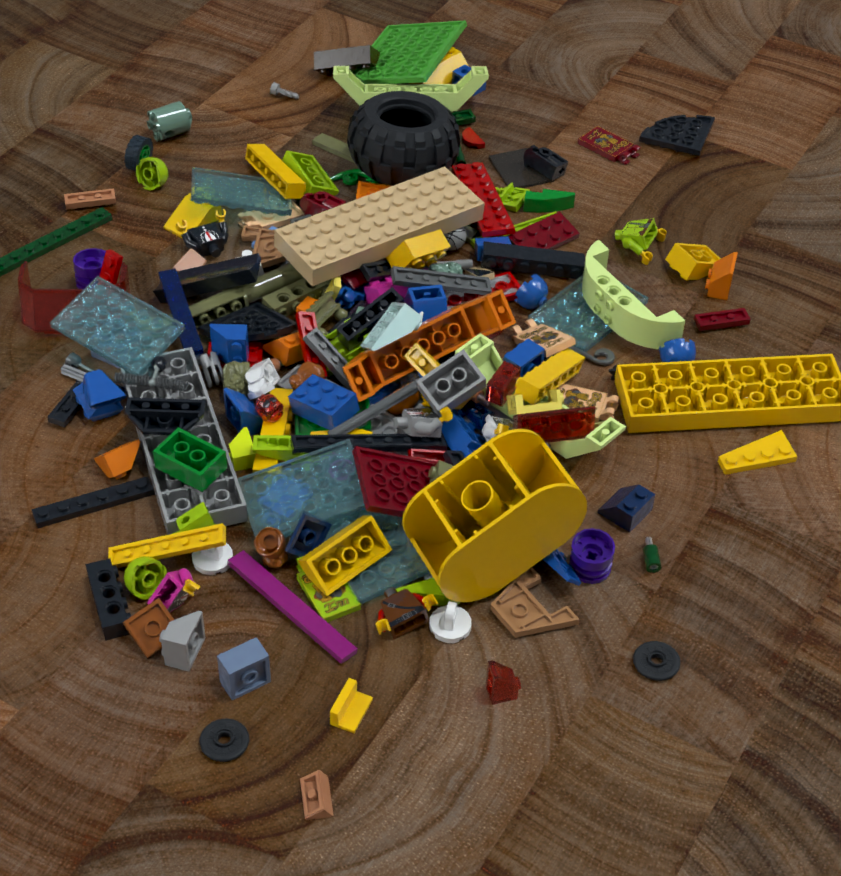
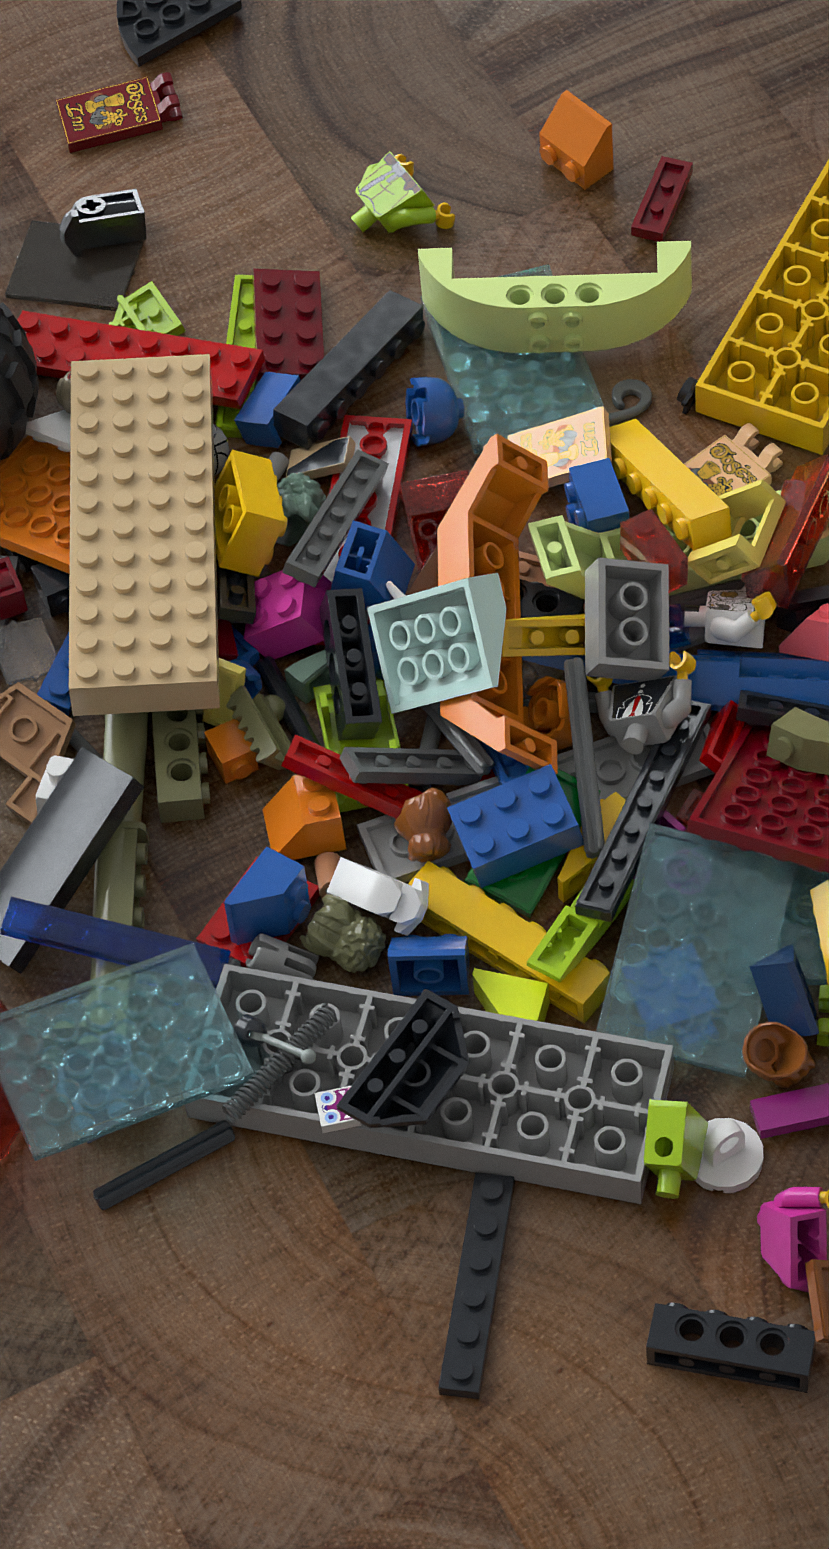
camera: 50 degrees left, 10 degrees up
black plate [47,381,82,428] -> none
dark grey hinge [65,352,94,372] -> none
blue piece [73,369,126,421] -> none
orange slope [94,439,140,480] -> none
yellow plate [108,523,226,568] -> none
lime cylinder [124,556,167,600] -> none
green brick [153,427,227,492] -> none
black plate [198,302,298,343] -> none
clear red head [255,394,284,423] -> none
green slope [523,189,575,213] -> none
blue cylinder [659,338,696,362] -> none
yellow slope [665,243,721,281] -> none

